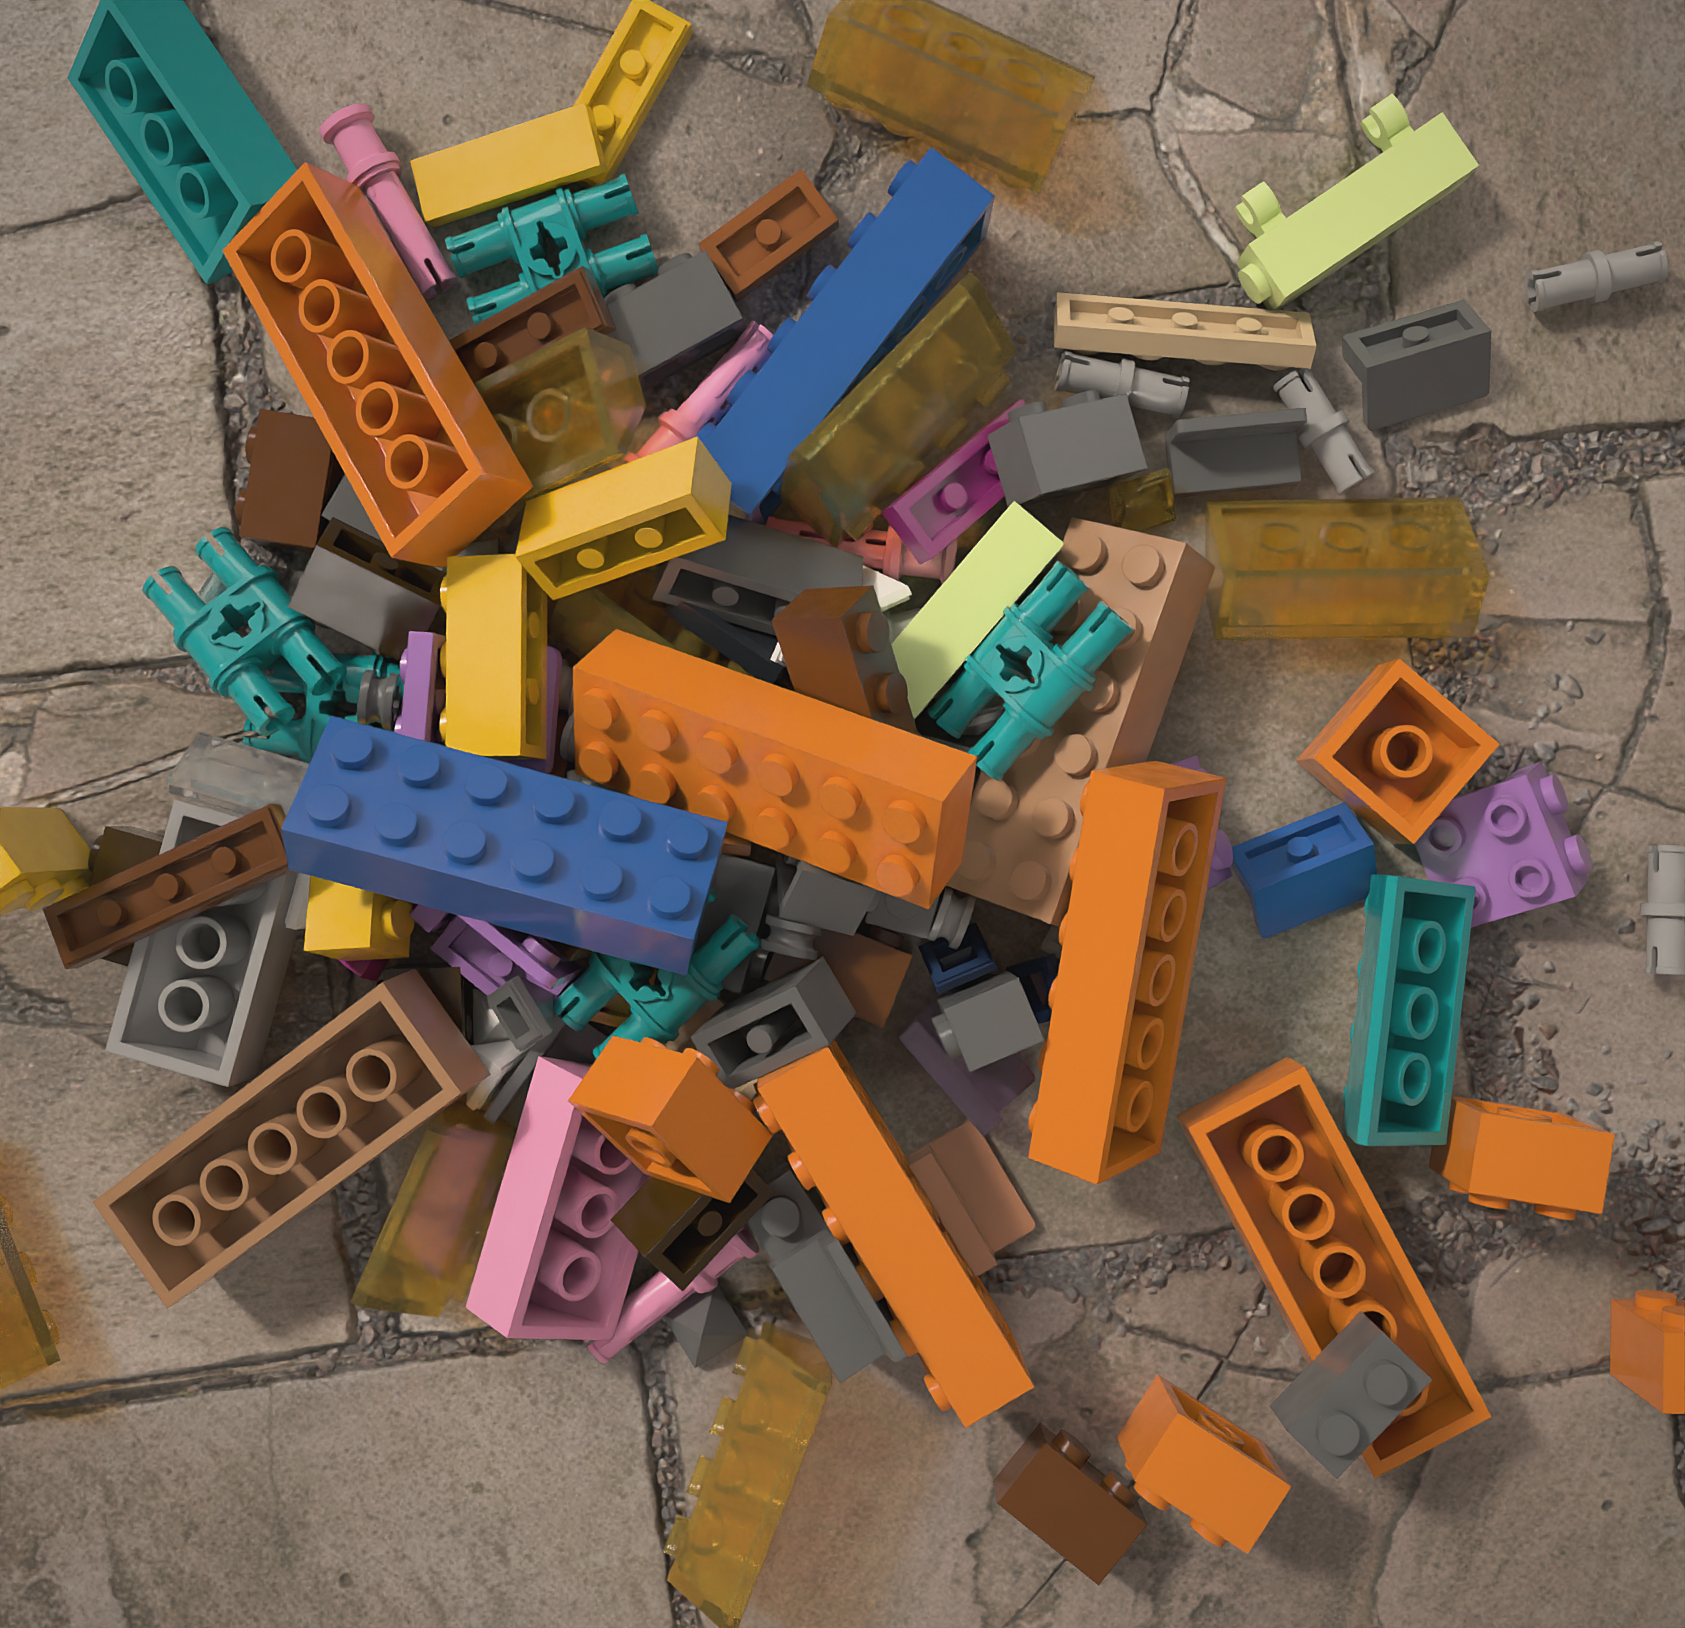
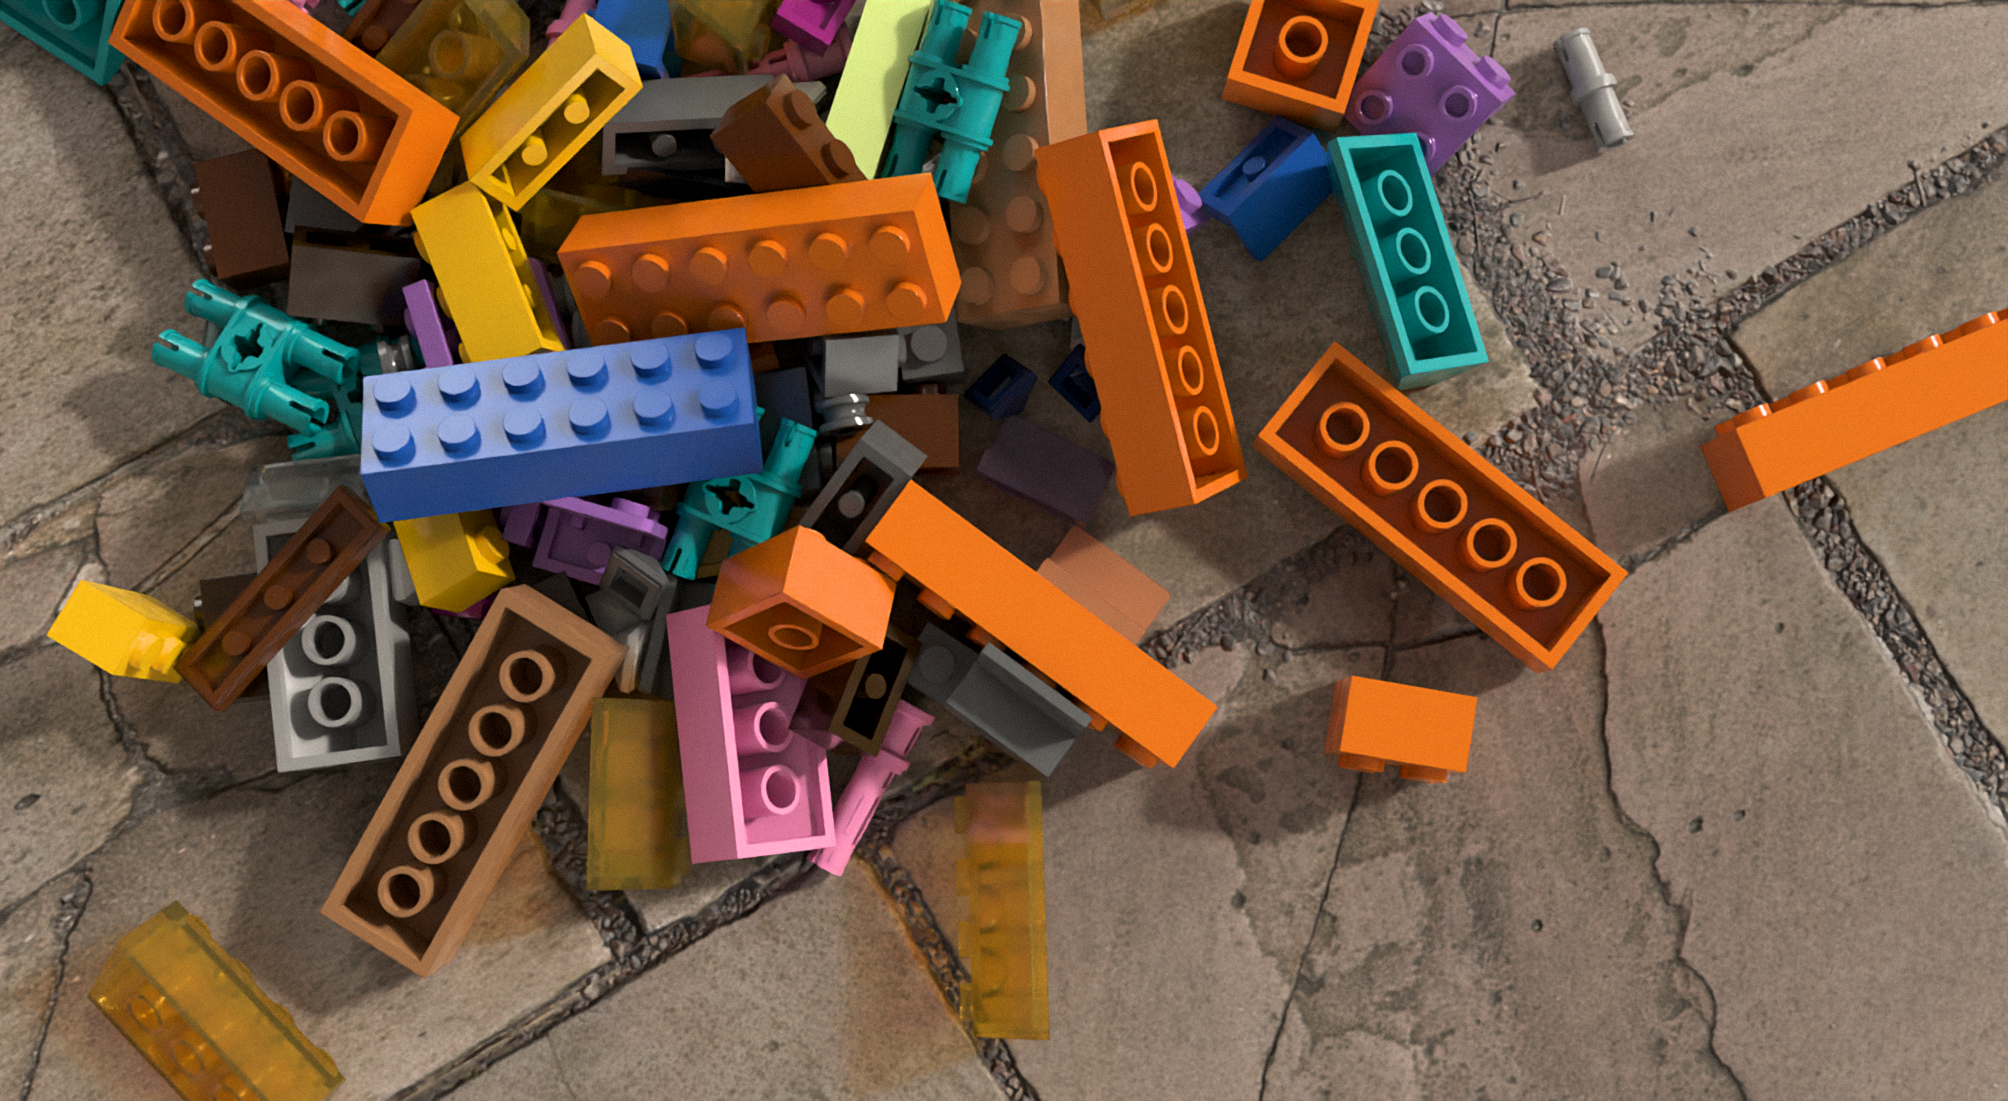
camera: 25 degrees left, 5 degrees down
dark grey slope [663,1282,749,1368] -> none
light grey bush [928,886,976,950] -> none
dark grey brick [931,970,1045,1072] -> none
reddish brown brick [993,1423,1147,1586] -> none
dark grey brick [1270,1311,1432,1479] -> none
orange brick [1429,1095,1615,1220] -> none

